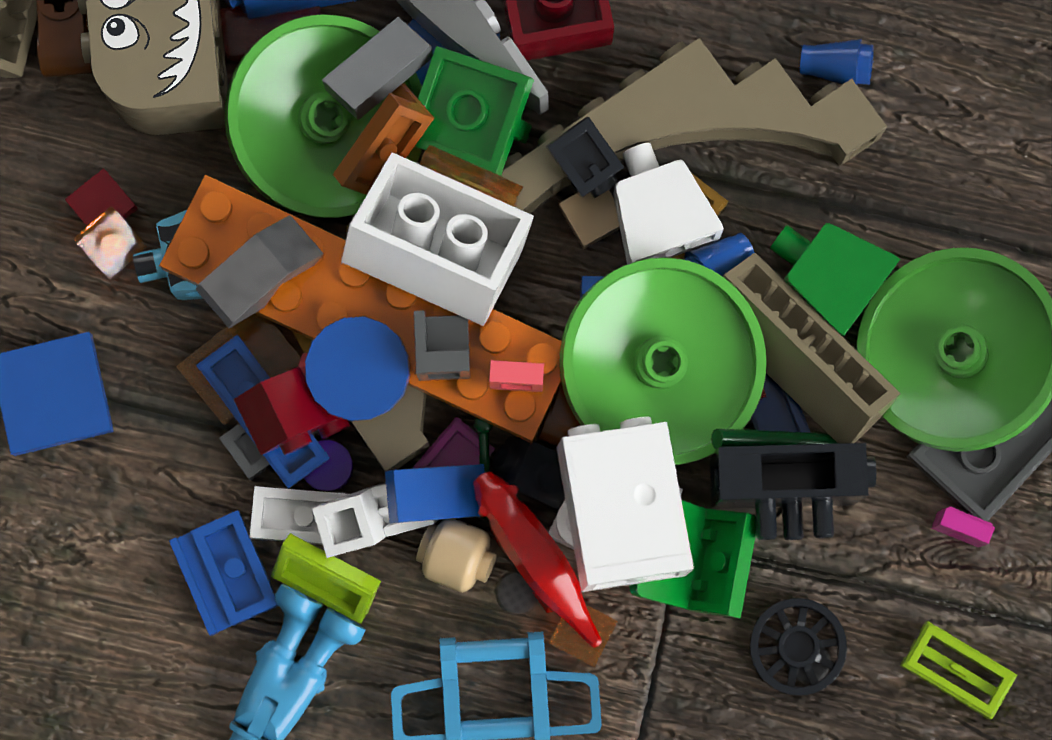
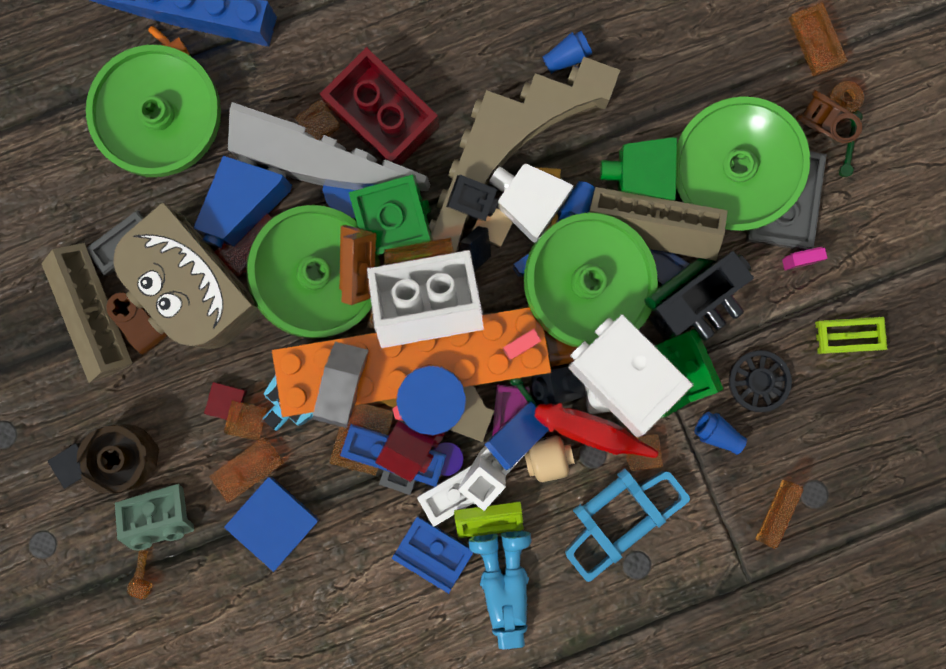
camera: 30 degrees left, 5 degrees up
dark grey tile [322,17,433,120] -> none
dark grey panel [414,310,471,381] -> none
none -> clear orange plate [209,437,284,503]
none -> black tile [460,226,491,272]
none -> blue cone [695,412,747,455]

